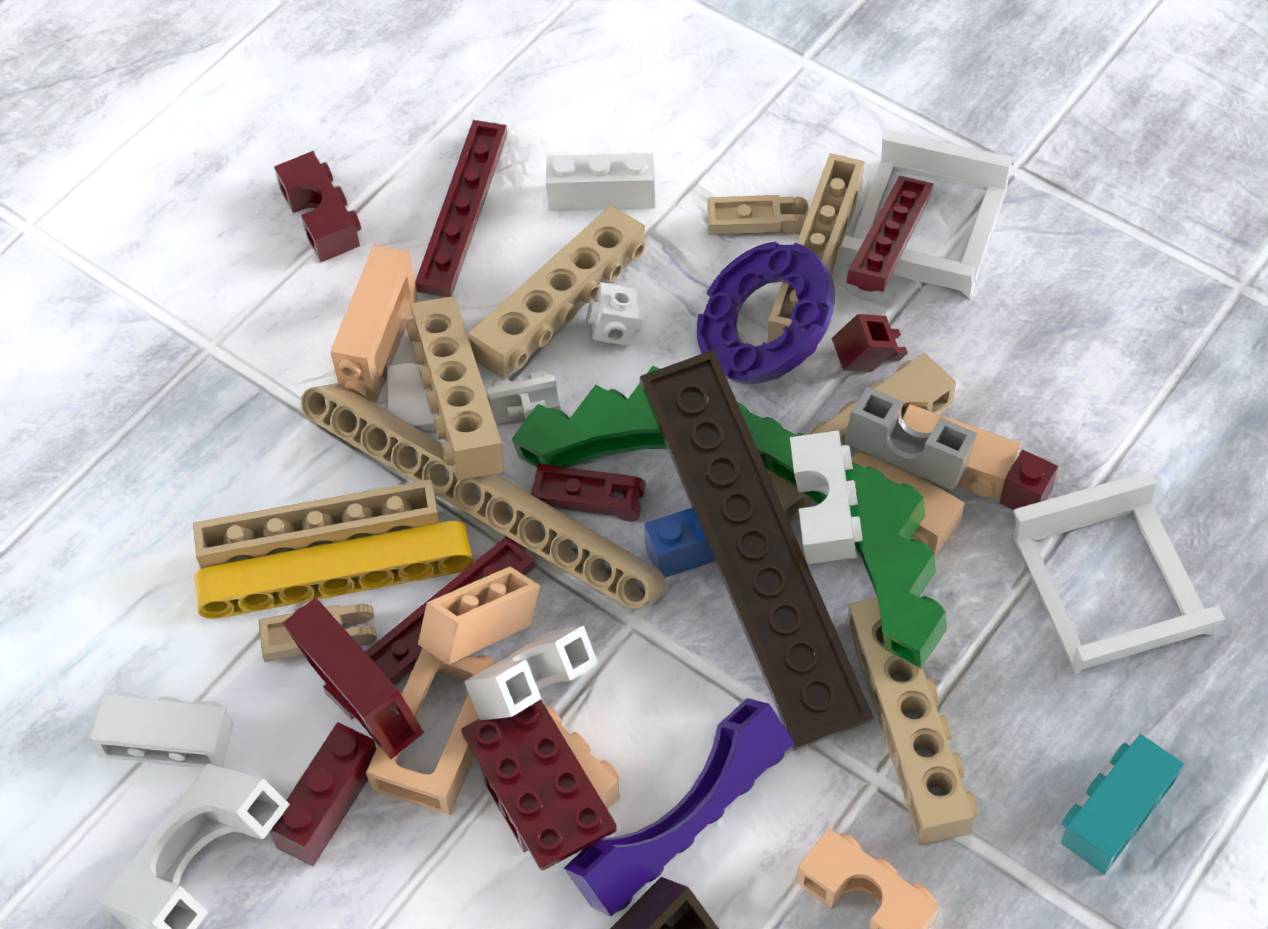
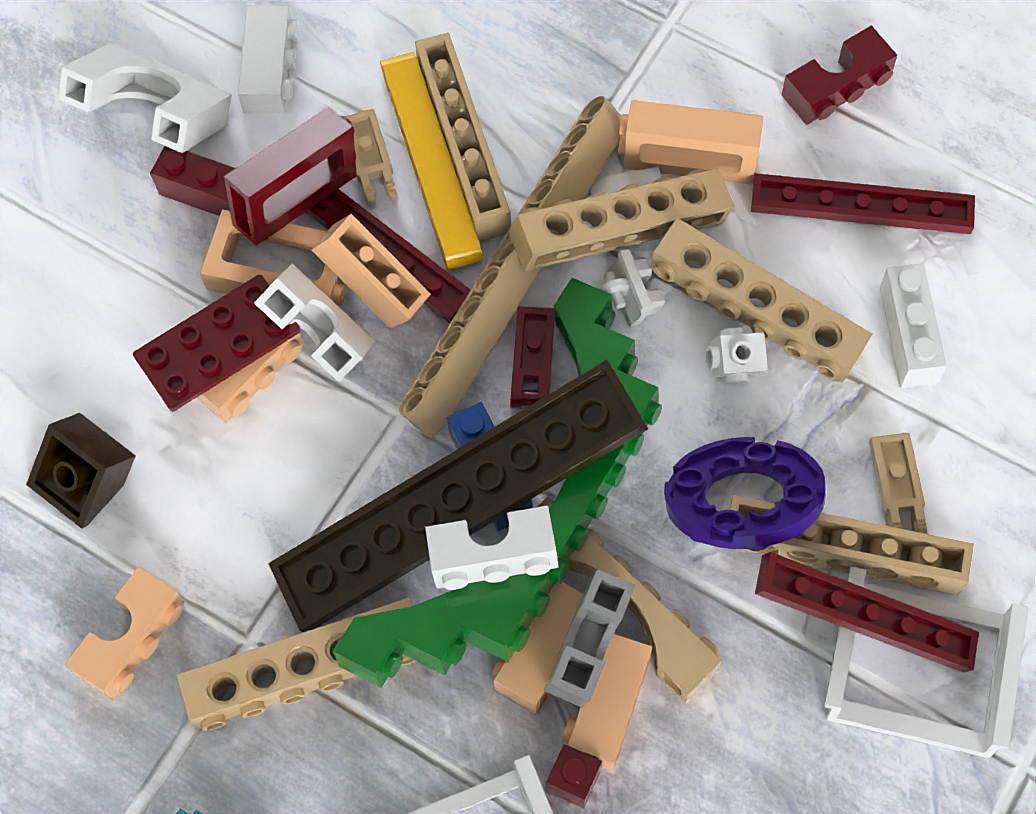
camera: 85 degrees right, 10 degrees up
dark purple arch [563,698,795,917] -> none
dark red brick [831,314,908,372] -> none

